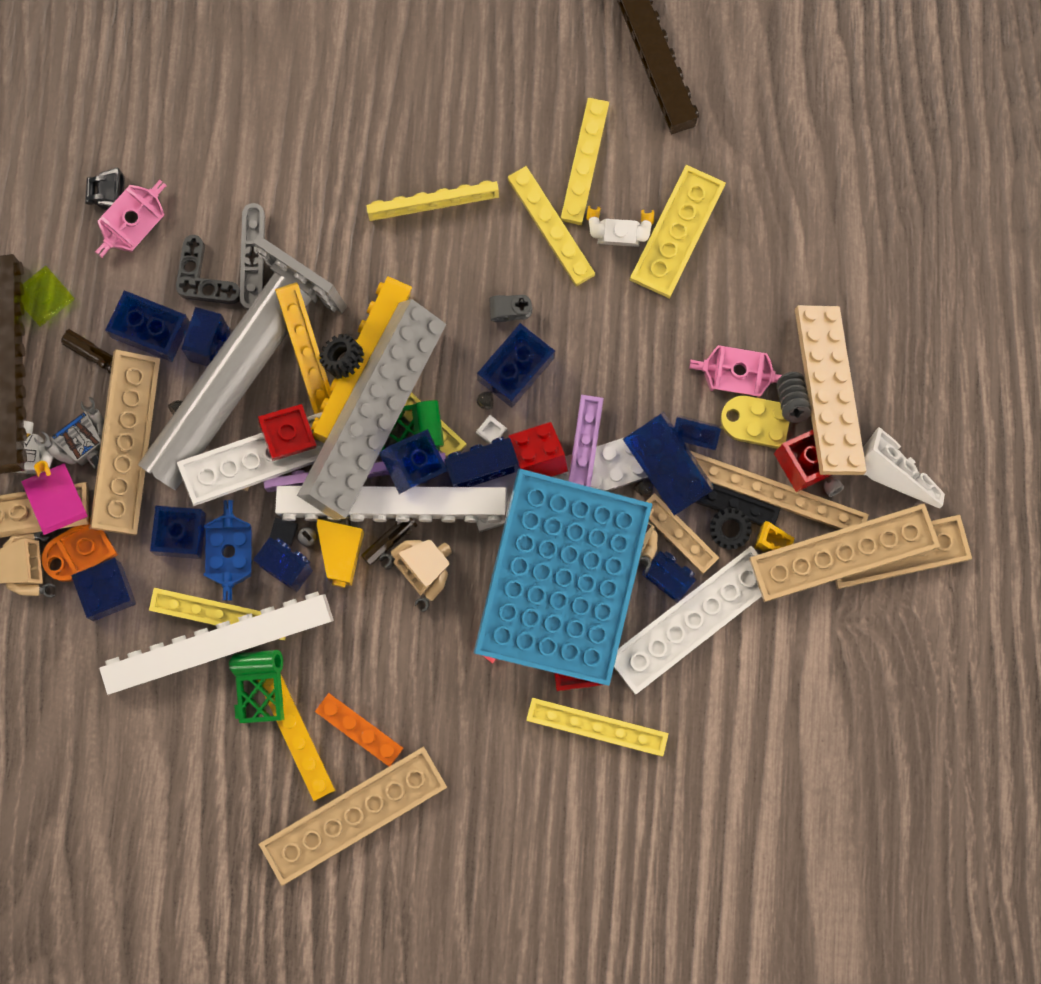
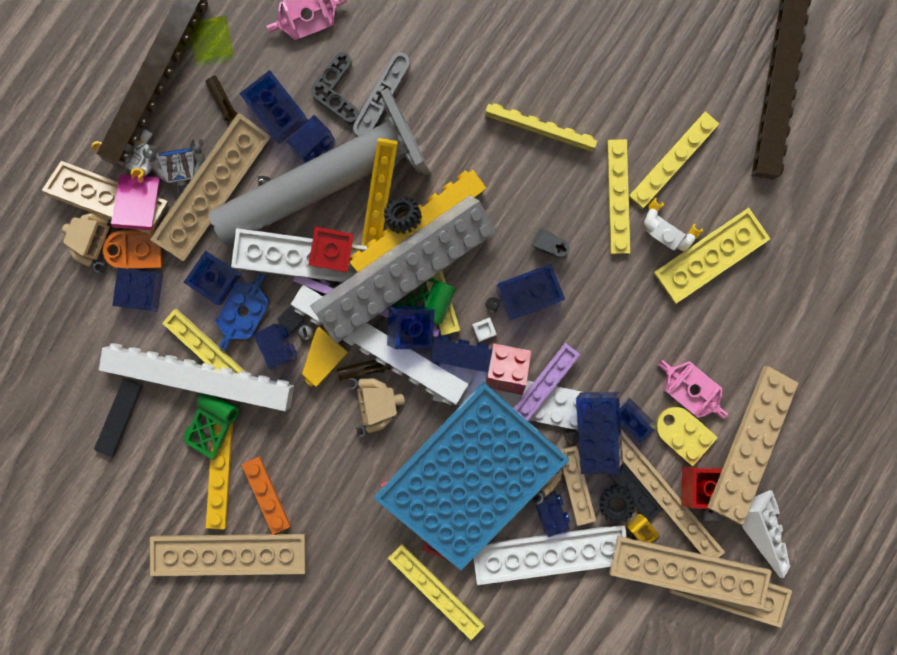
camera: 30 degrees right, 10 degrees up
dark grey piece [777,372,811,423] -> none
none -> black tile [94,379,142,457]

